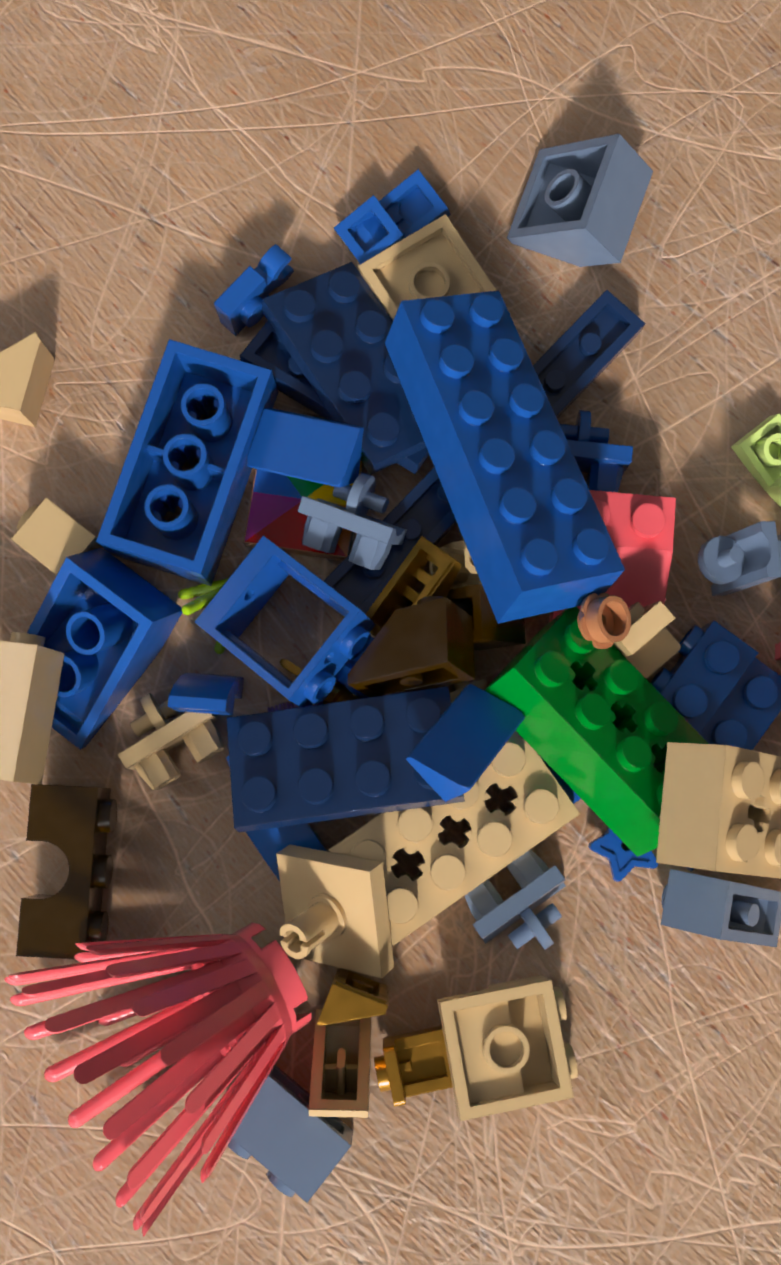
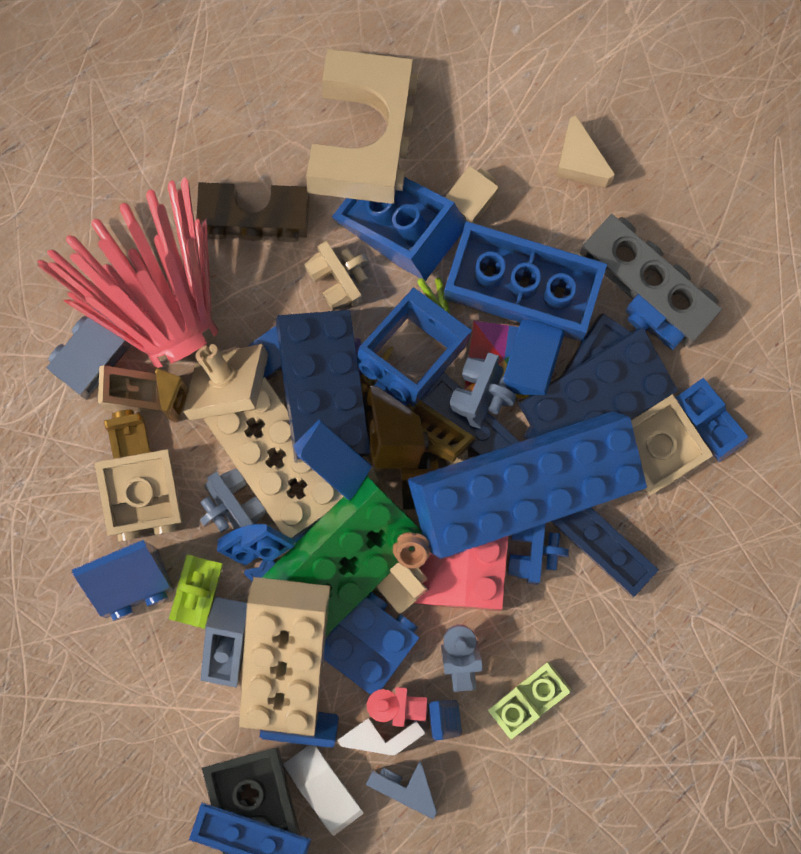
camera: 90 degrees right, 0 degrees up
blue slope [168,673,244,716] -> none
sand blue slope [507,134,653,267] -> none
none -> blue slope [72,540,174,621]
none -> lime hips [169,554,224,629]
none -> blue slope [217,524,295,566]
none -> dark grey brick [580,213,722,348]

